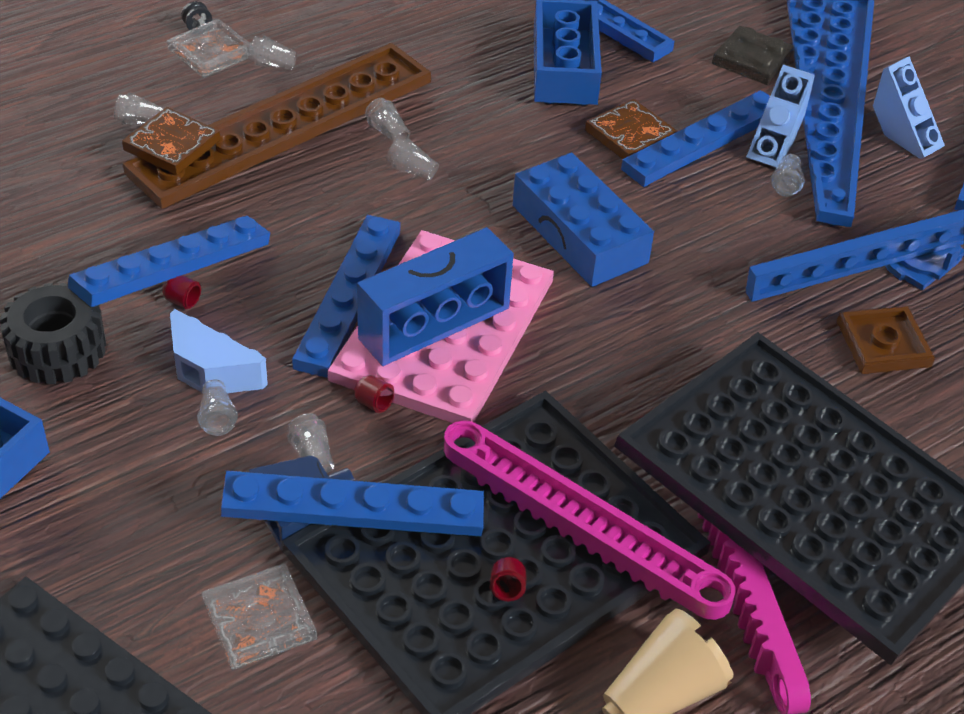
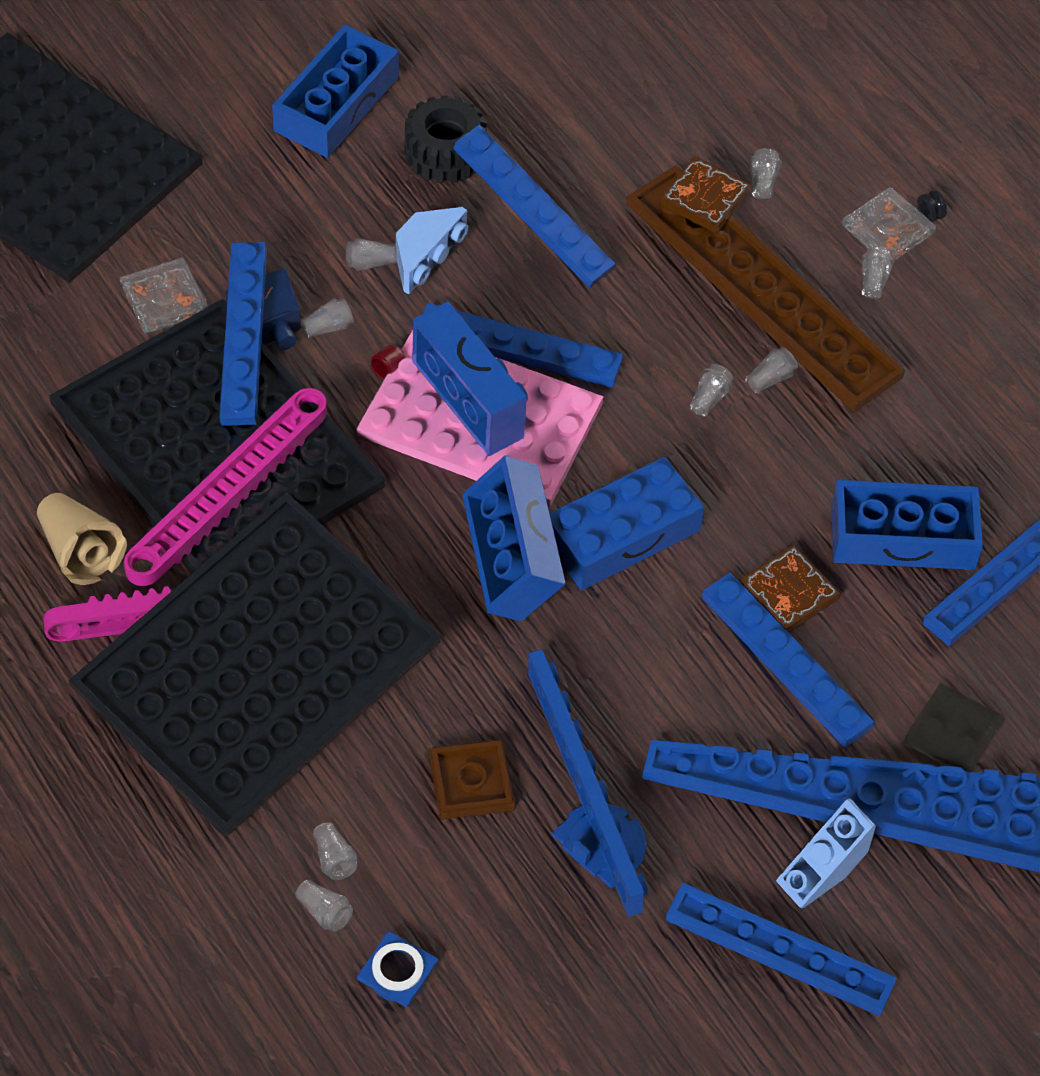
camera: 90 degrees right, 10 degrees up
dark red piece [162,275,201,309] -> none
dark red piece [490,557,526,601] -> none
light blue slope [746,65,815,169] -> none
clear cone [771,154,805,197] -> none
none -> blue brick [462,455,566,622]

